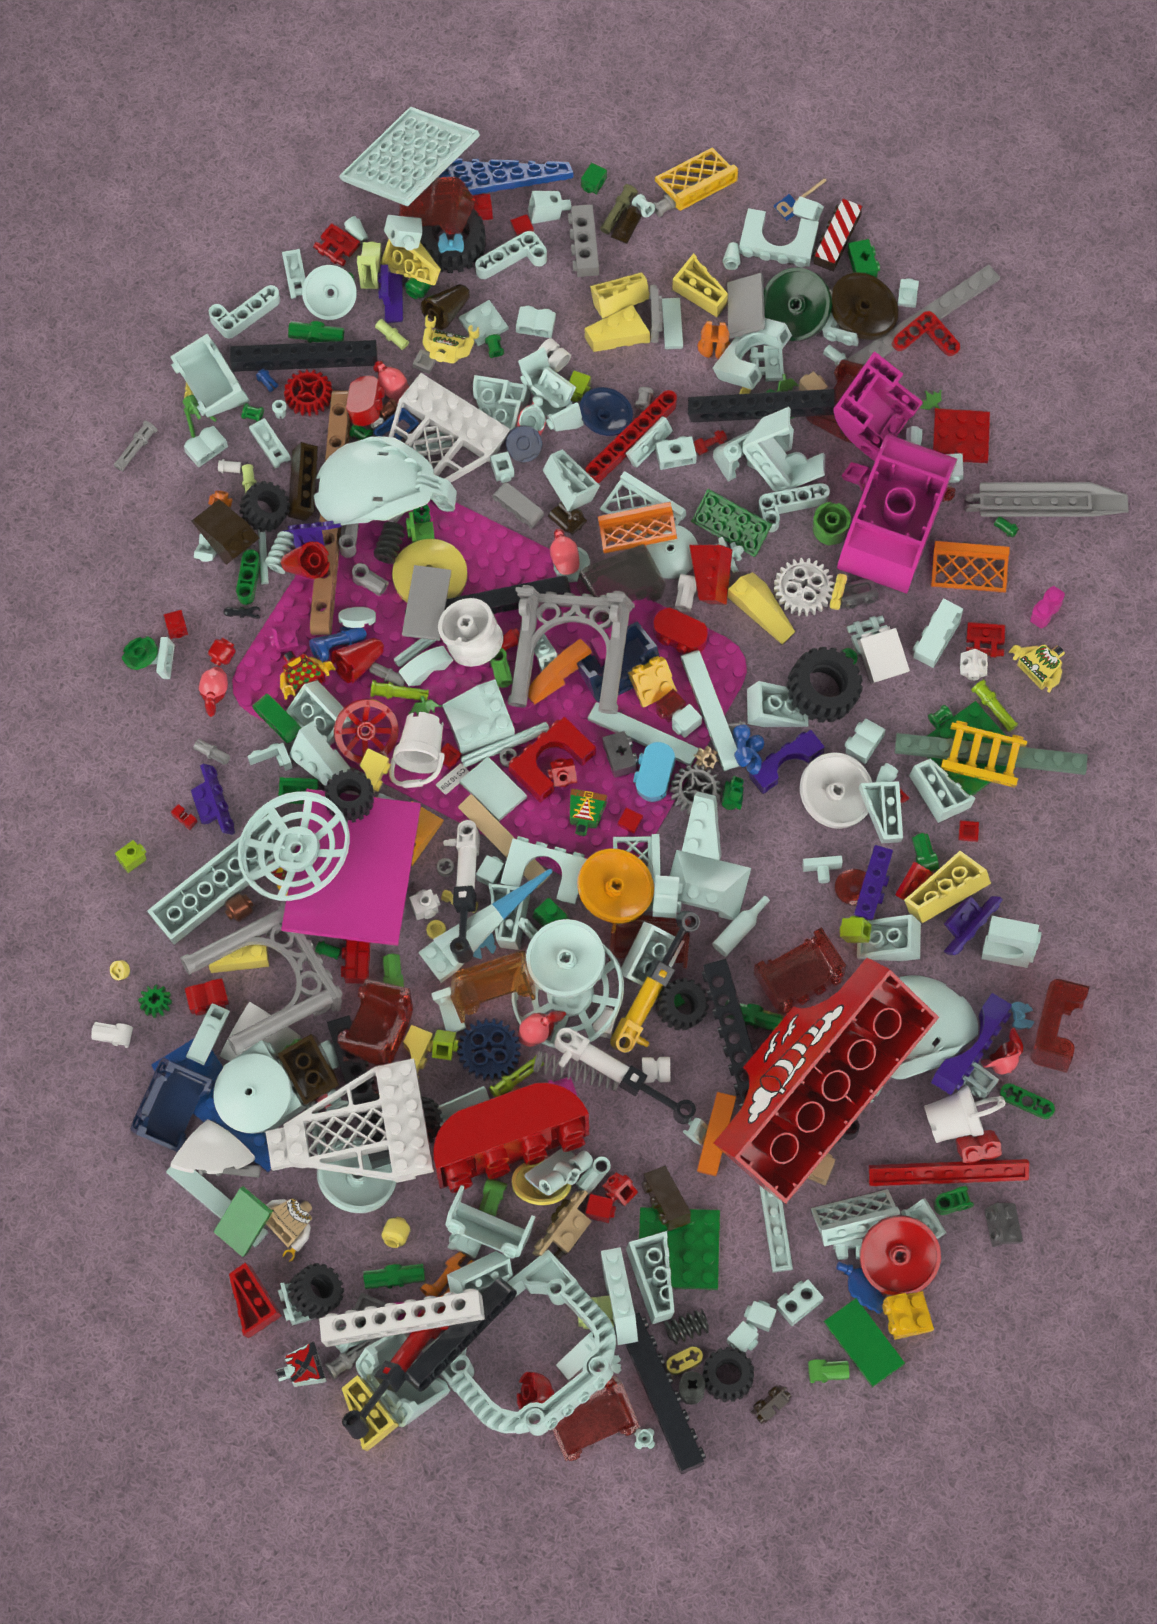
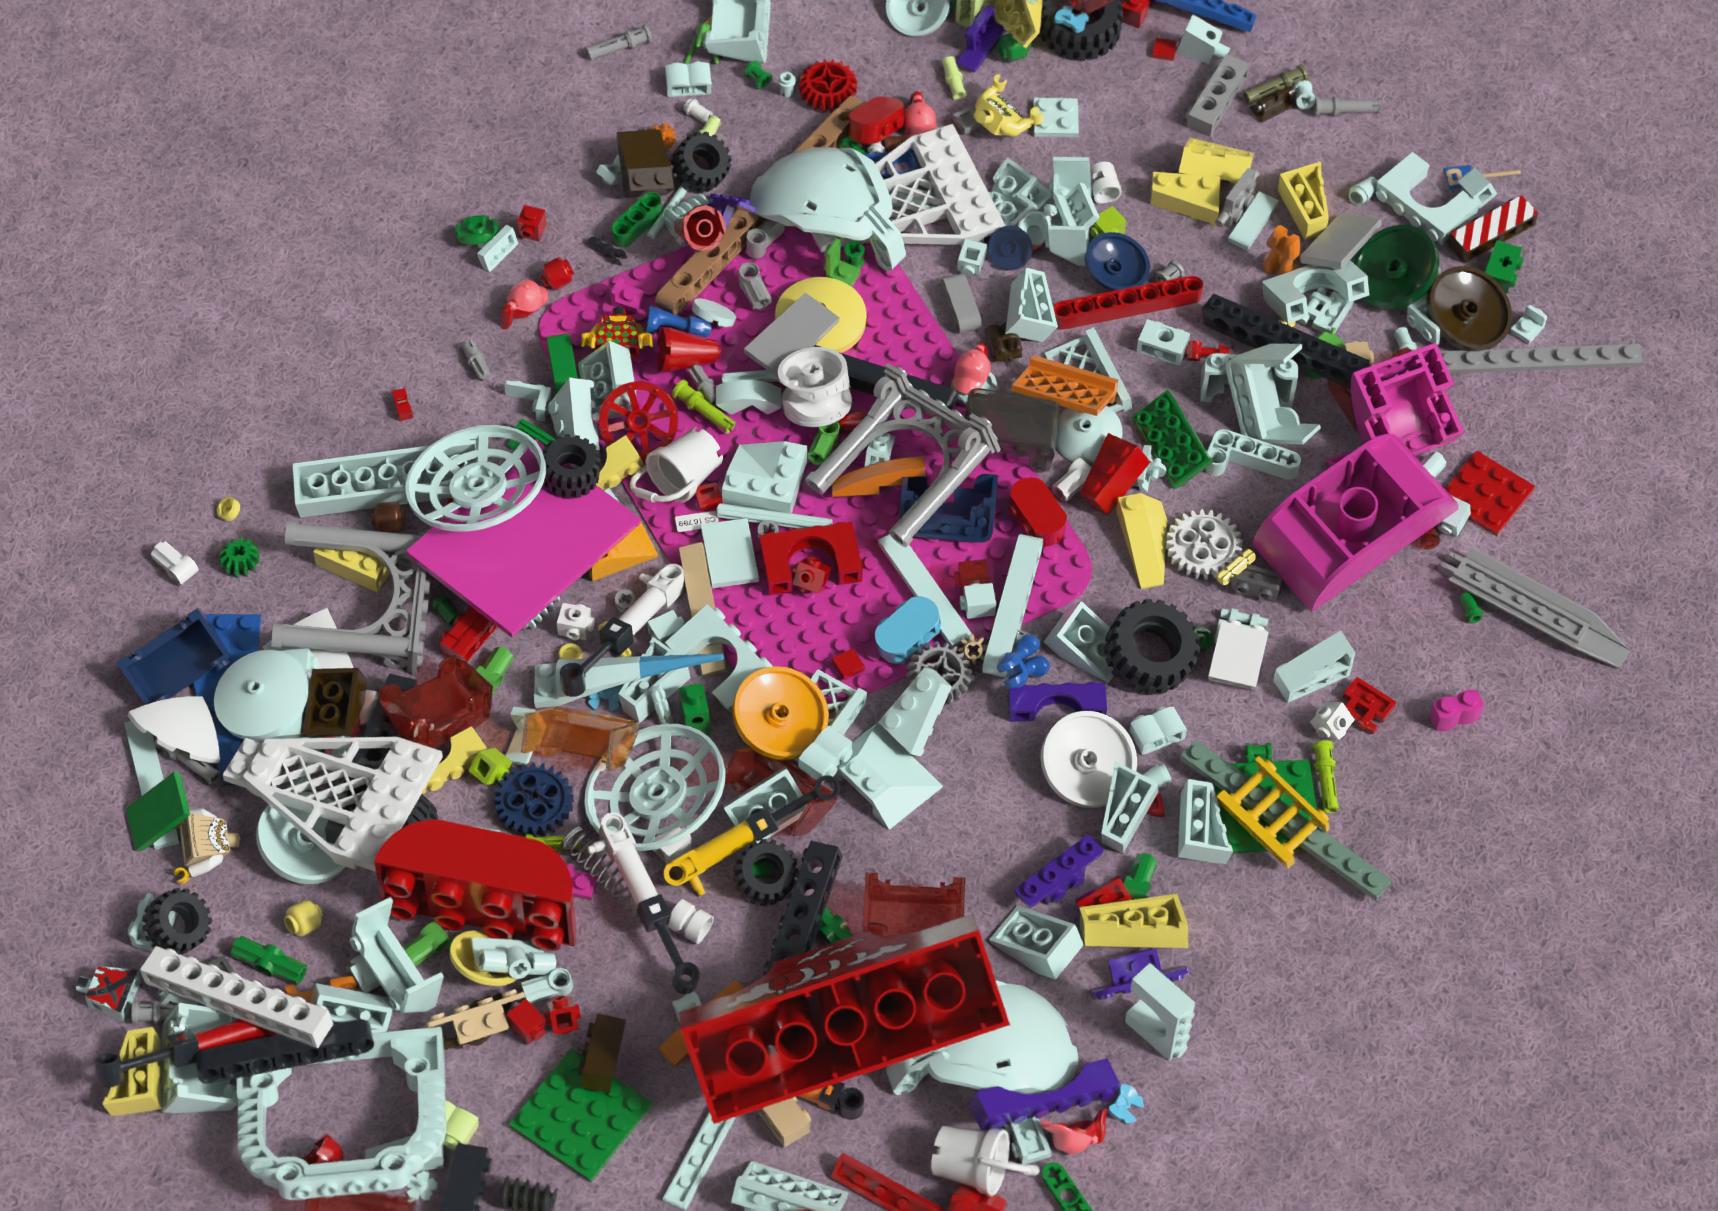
camera: 30 degrees right, 10 degrees down
lime brick [115,840,147,873] -> none
red brick [185,978,229,1016] -> none
light aqua slope [186,1003,230,1065] -> none
dark purple bracket [191,763,235,835] -> none
red wedge [229,1262,282,1338] -> none
black brick [230,340,378,372] -> none
light aqua plate [249,418,291,469] -> none
blue pin [256,369,279,392] -> none
green piece [288,321,345,343] -> none
dark brown brick [288,442,318,521] -> none
pearl dark grey piece [374,521,405,564] -> none
bright green piece [408,695,442,716] -> none
dark brown cone [420,284,470,330] -> none
light aqua beam [475,231,547,279] -> none
green bush [485,334,504,358] -> none
light aqua brick [516,306,556,338] -> none
coral hair [518,1011,566,1047] -> none
light aqua dish [526,919,605,997] -> none
torso [570,788,607,836] -> none
green brick [581,162,607,195] -> none
light aqua arch [601,1247,638,1345] -> none
flat silver brick [603,731,638,778] -> none
light aqua tile [626,416,673,468] -> none
light aqua wedge [626,1231,674,1324] -> none
yellow plate [628,656,677,708] -> none
yellow fence [655,147,738,211] -> none
light aqua piece [712,896,770,957] -> none
green hips [721,776,744,810] -> none
light aqua tile [802,856,843,883] -> none
bright green brick [813,502,851,546] -> none
clear red dish [835,868,866,906] -> none
lime brick [839,916,872,943] -> none
red beam [892,311,960,356] -> none
bright green piece [918,389,942,410] -> none
orange fence [931,541,1010,593] -> none
red tile [958,820,979,842] -> none
light yellow torso [1009,645,1065,693] -> none
clear red windscreen [1030,979,1090,1073] -> none

